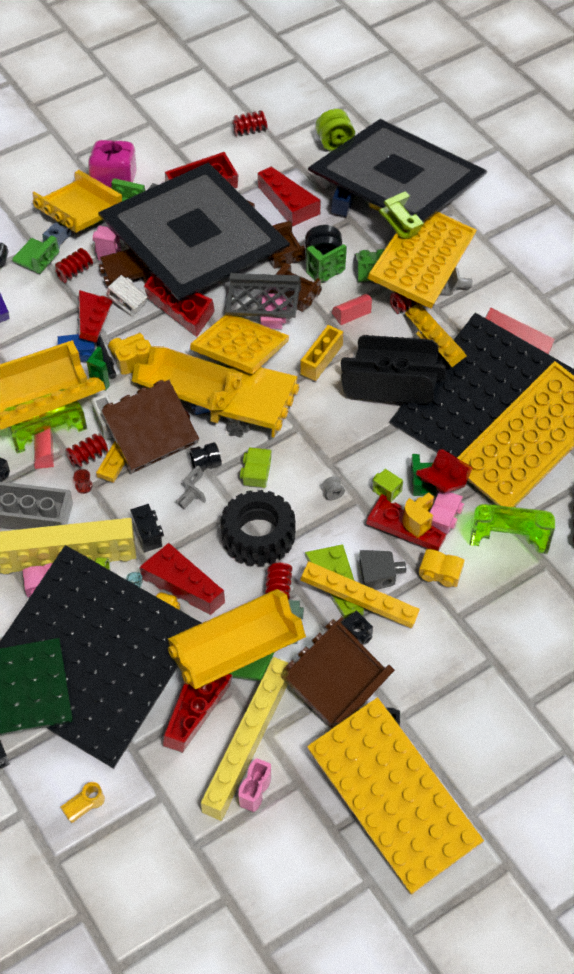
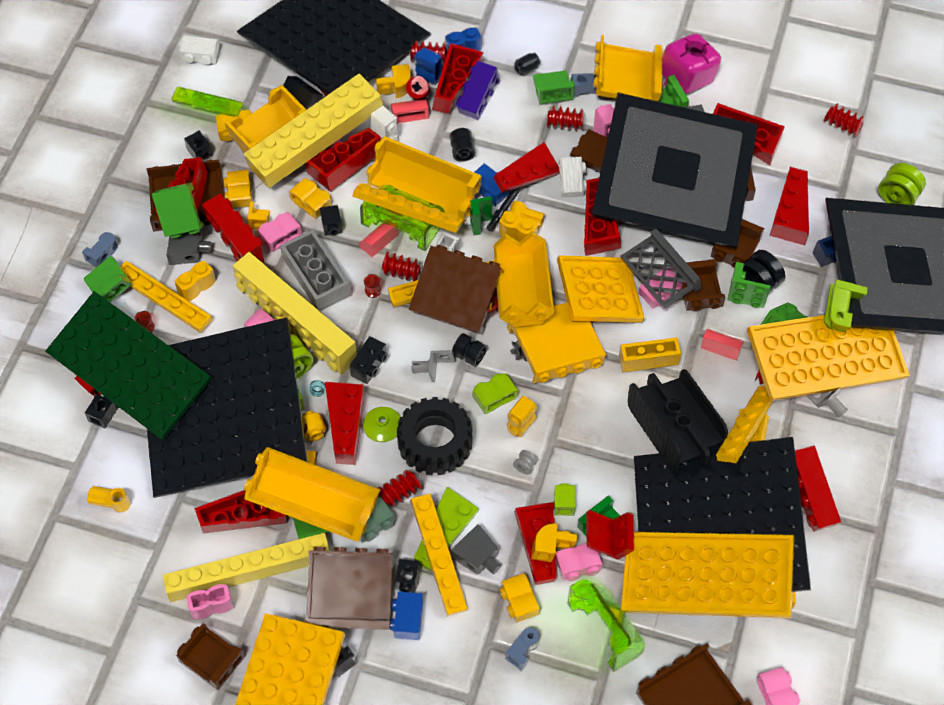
camera: 50 degrees right, 5 degrees up
none -> reddish brown panel [176,623,245,690]
none -> lime dish [363,407,400,442]
none -> blue brick [390,592,423,640]
none -> black wheel [449,128,476,162]
none -> sand blue leg [505,627,540,671]
none -> yellow brick [507,395,537,437]

